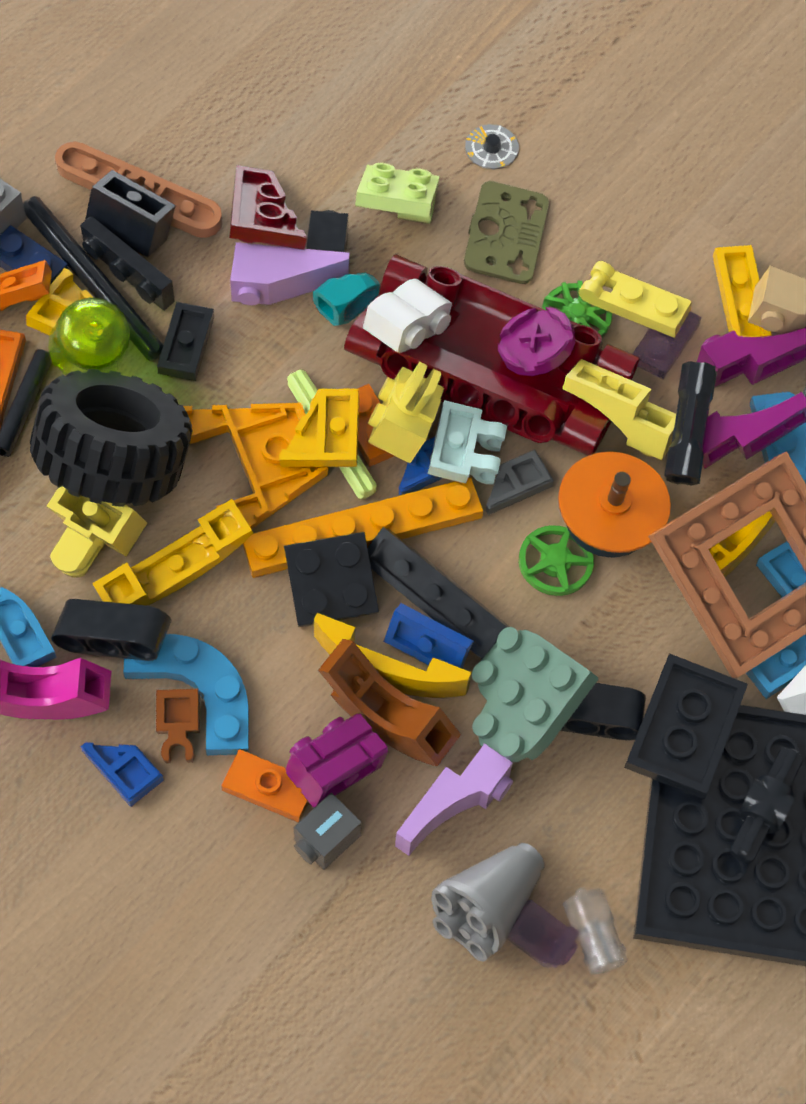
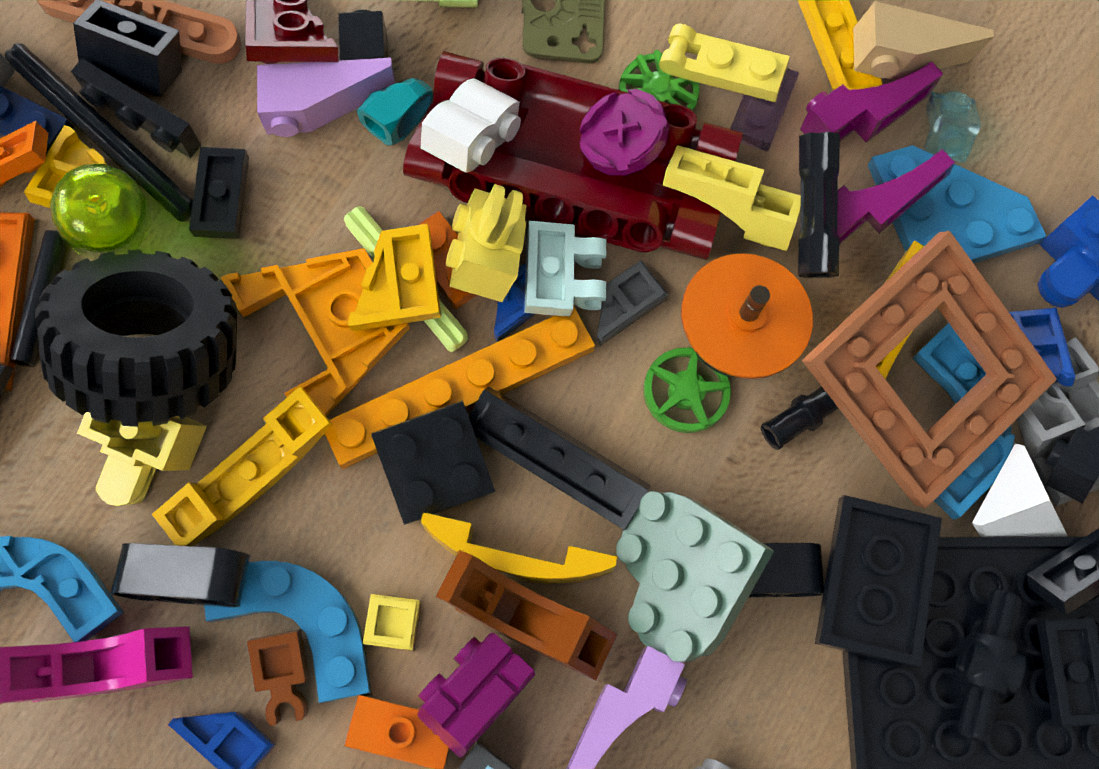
camera: 10 degrees left, 10 degrees up
blue plate [383,603,473,669] -> none
none -> light yellow tile [363,594,421,651]
none -> black pin [761,386,839,450]

